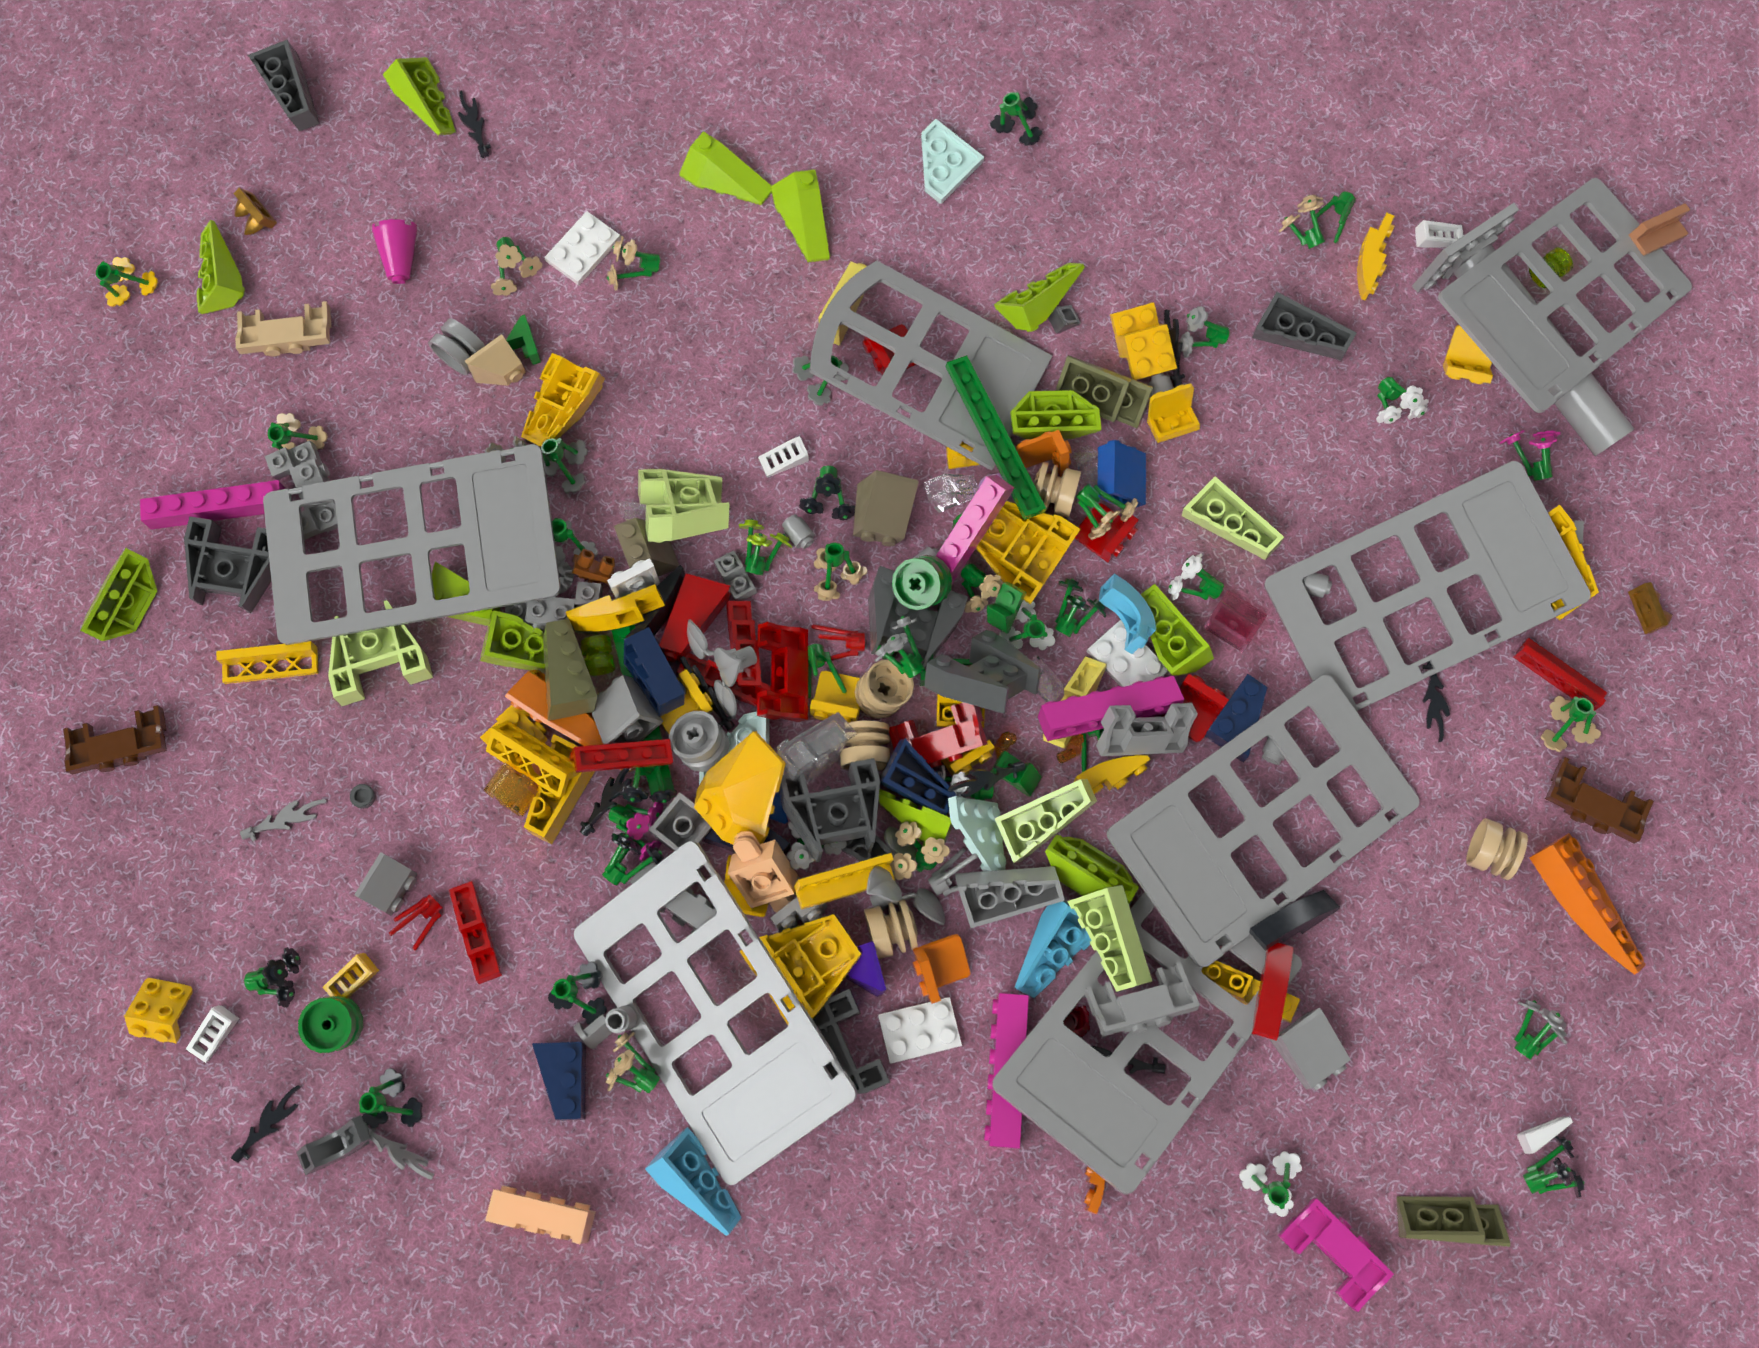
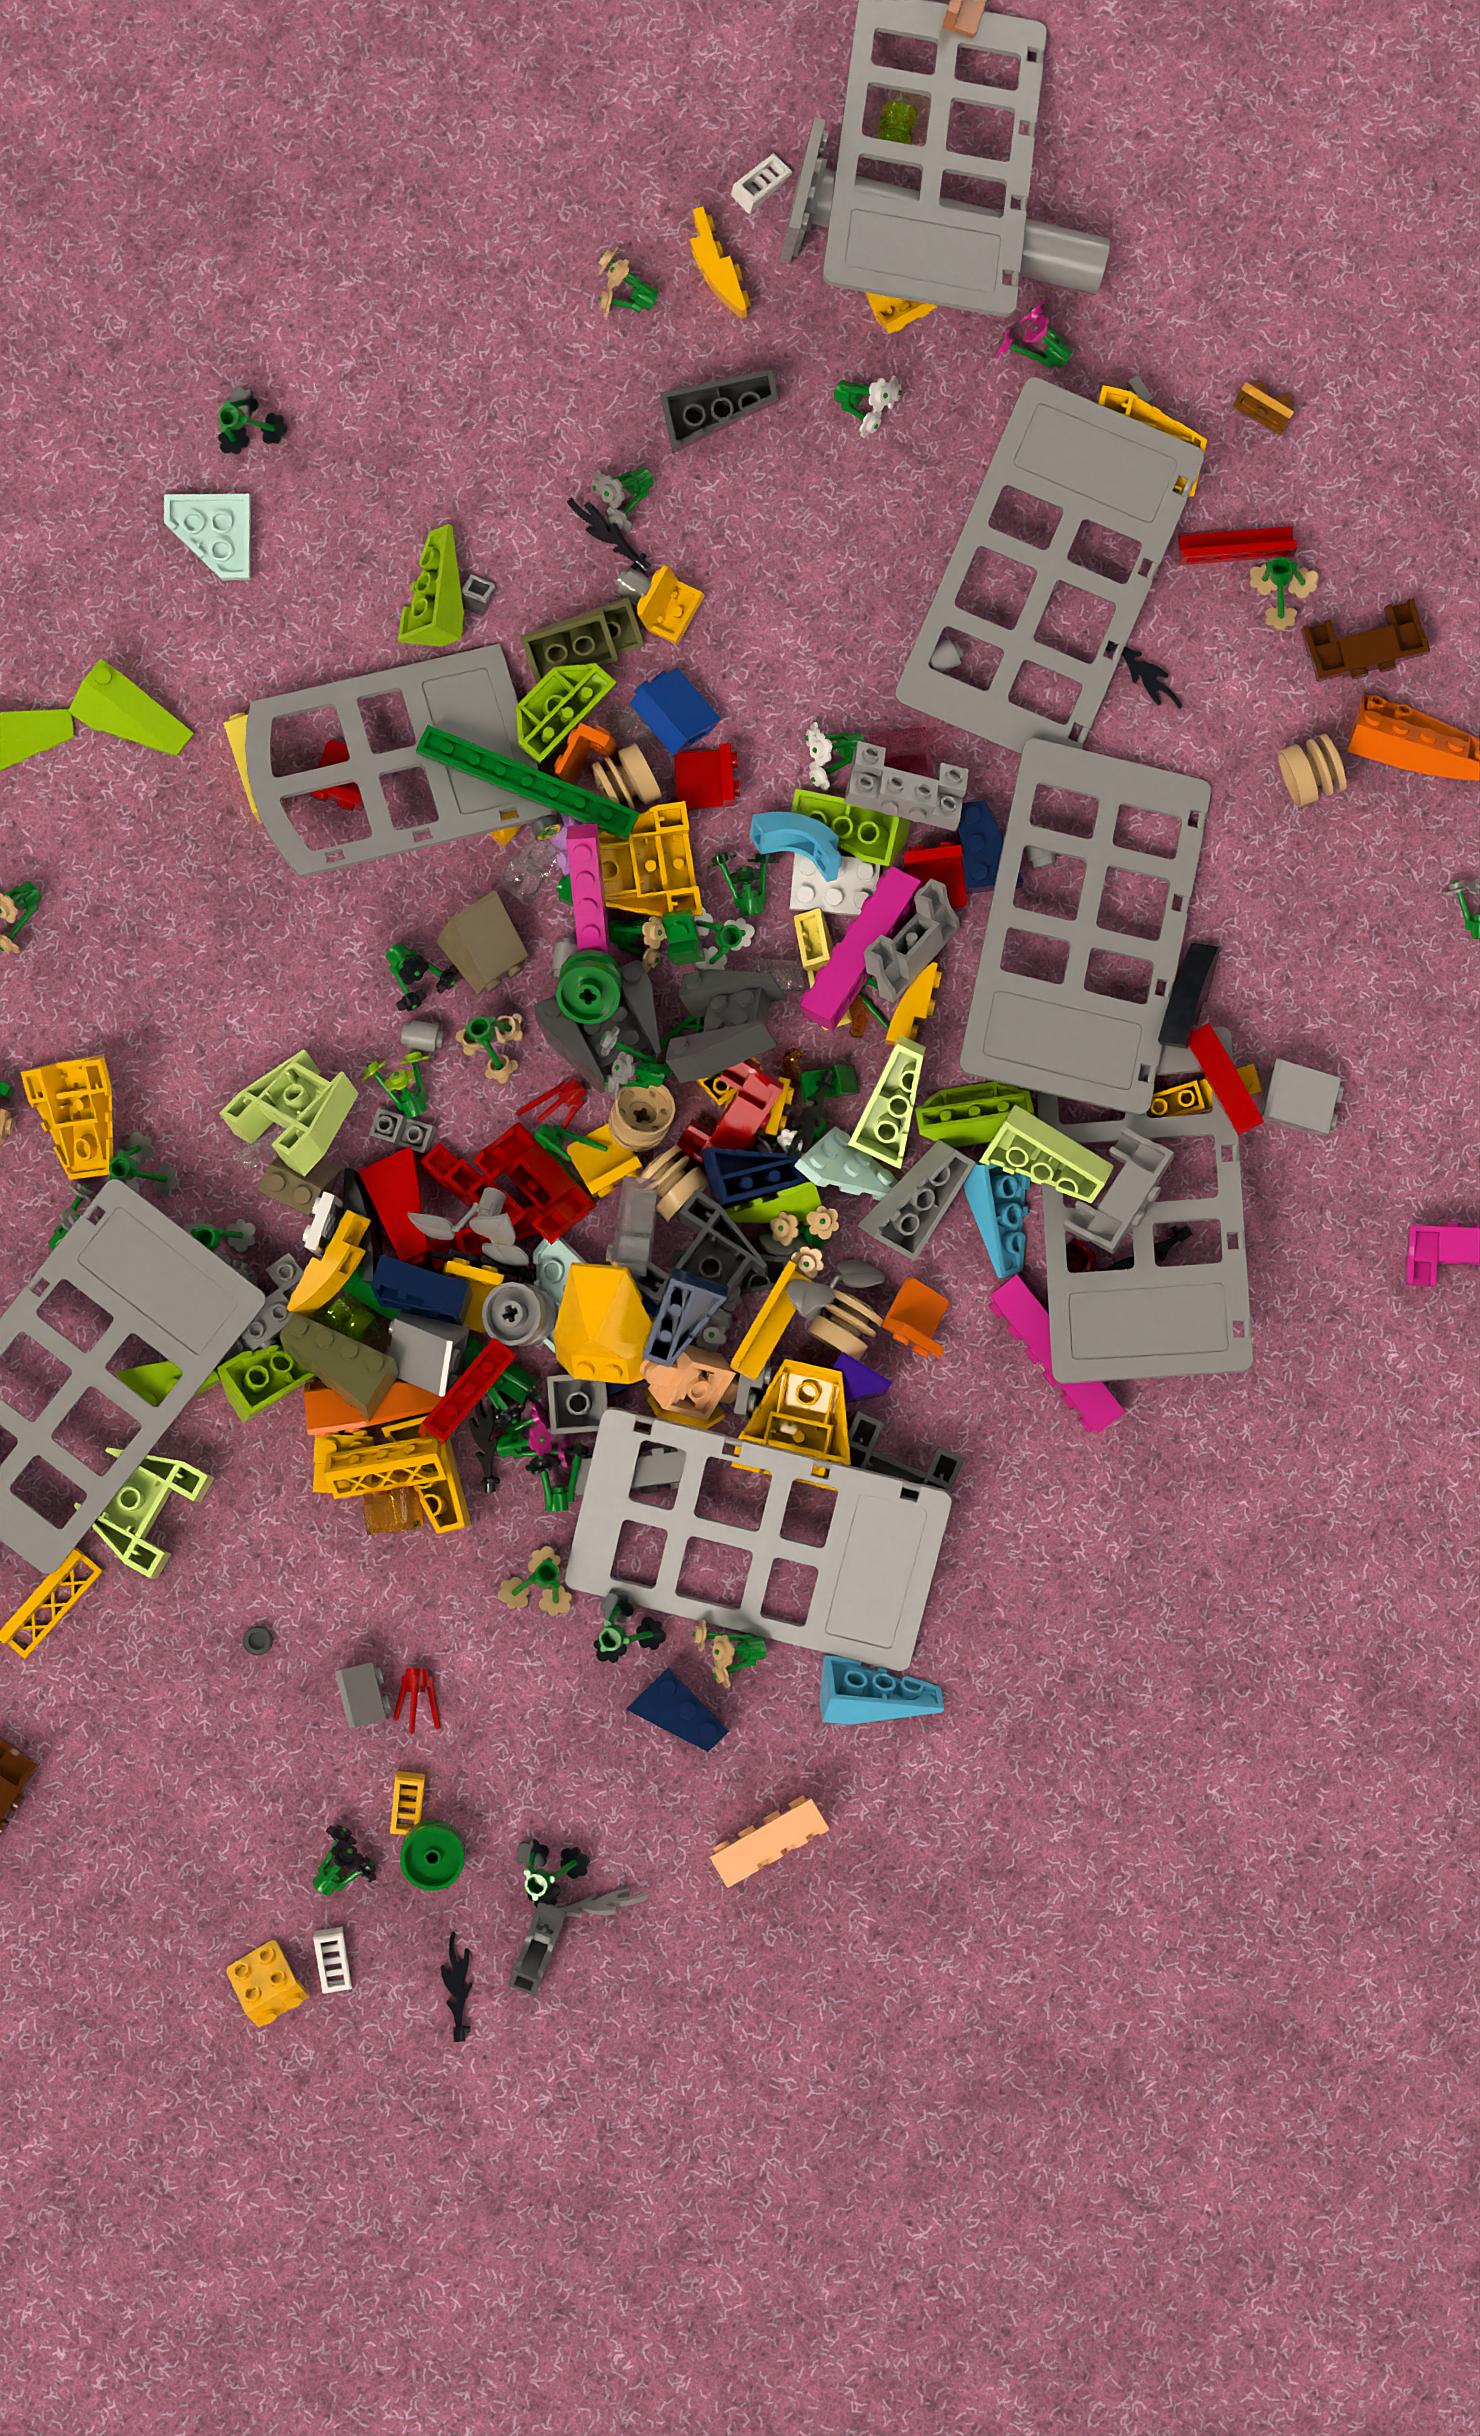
camera: 35 degrees left, 10 degrees up
light grey piece [240,799,327,842] -> none
red slope [449,881,502,984] -> none
dark orange hips [572,549,615,584] -> none
light grey tile [573,1014,613,1049] -> none
light grey brick [605,1006,637,1033] -> none
white slope [758,436,809,478] -> none
light grey plant [793,355,849,406] -> none
white plate [878,997,962,1064] -> none
light grey plant [927,848,977,897] -> none
plant [1076,484,1138,540] -> none
orange slope [1084,1166,1105,1214] -> none
yellow bracket [1110,302,1177,380] -> none
yellowish green wedge [1182,477,1284,560] -> none
white plant [1239,1151,1302,1217] -> none
green plant [1316,192,1356,243] -> none
none -> tan plant [498,1546,572,1617]
none -> dark grey tile [532,815,562,841]
none -> wedge [642,1267,728,1367]
none -> light grey bracket [844,741,969,831]

